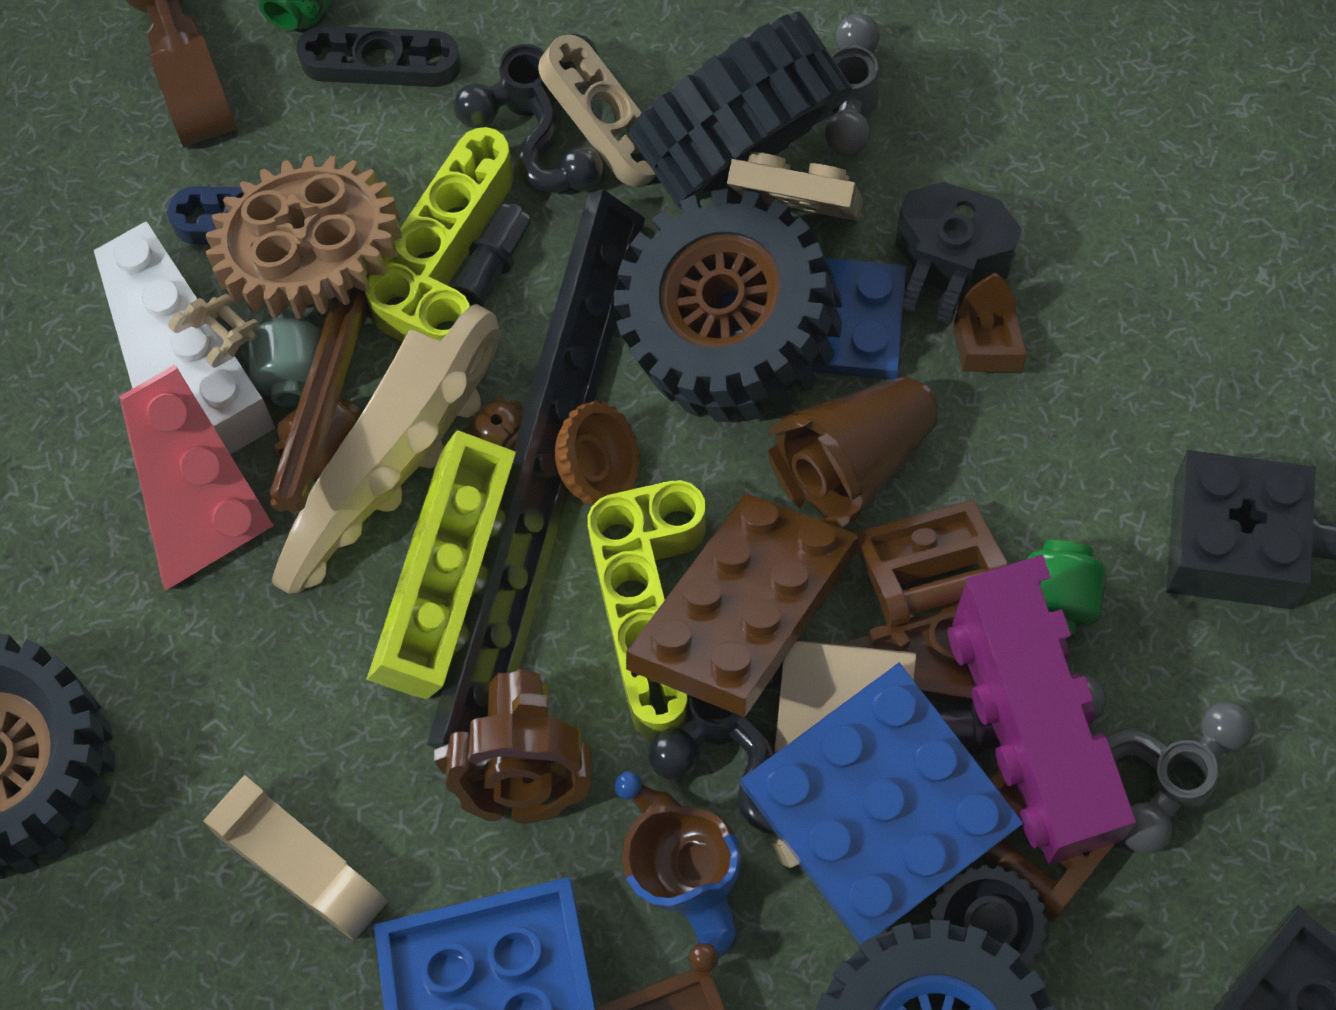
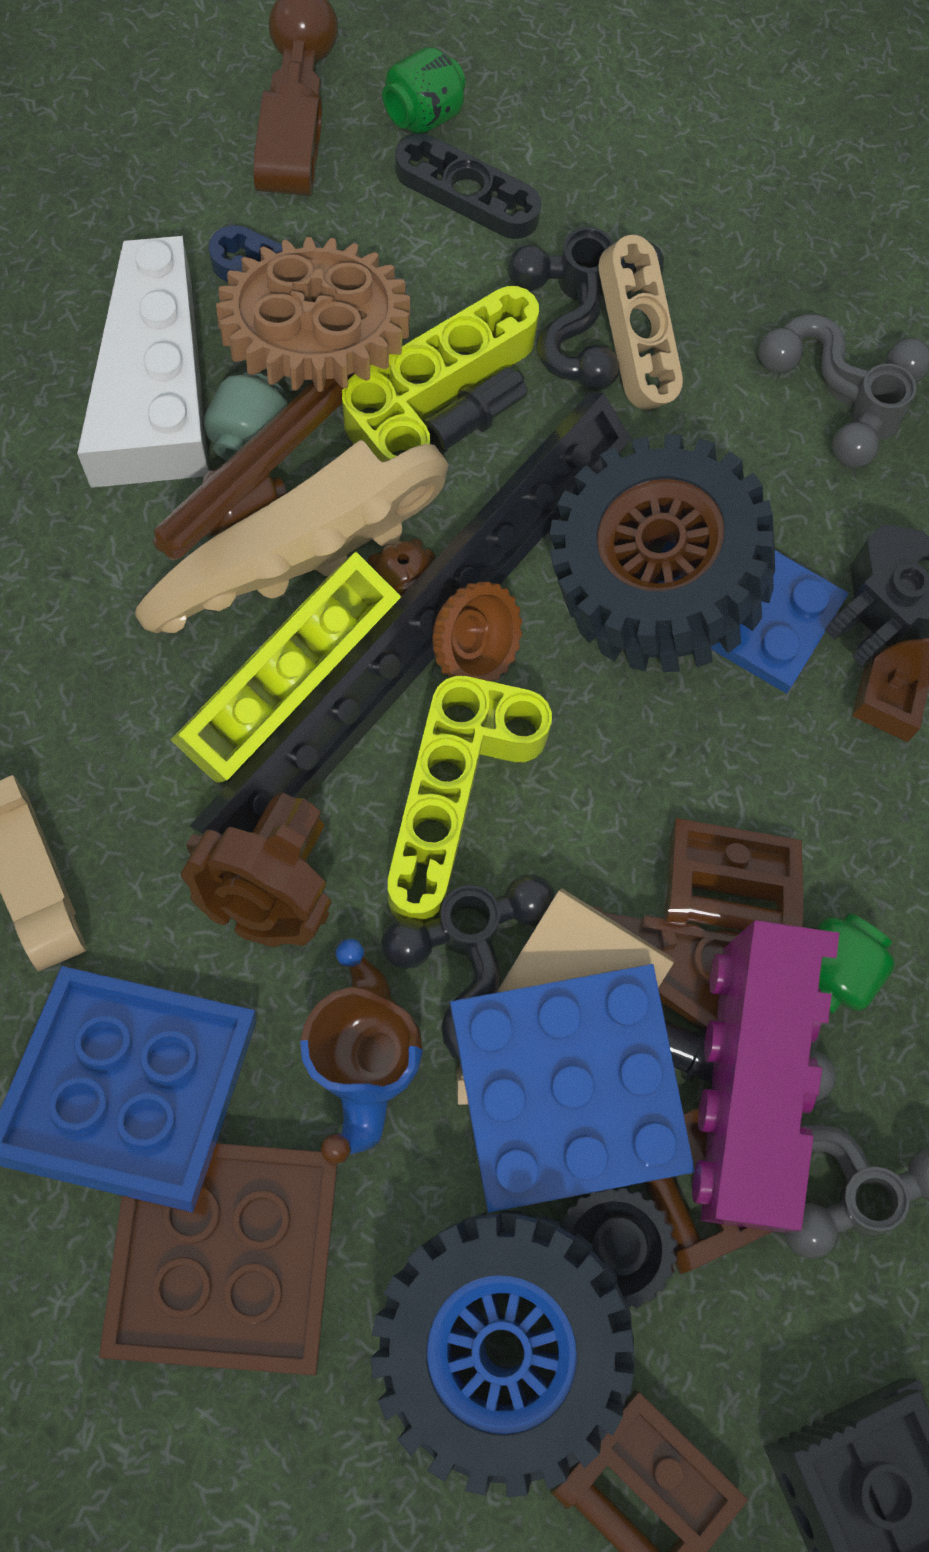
camera: 15 degrees right, 5 degrees up
coral wing [119,364,274,591] -> none
tan piece [169,294,259,368] -> none
reddish brown plate [626,493,858,717] -> none
black wheel [628,12,853,209] -> none
tan plate [727,152,863,221] -> none
reddish brown cone [768,377,938,528] -> none

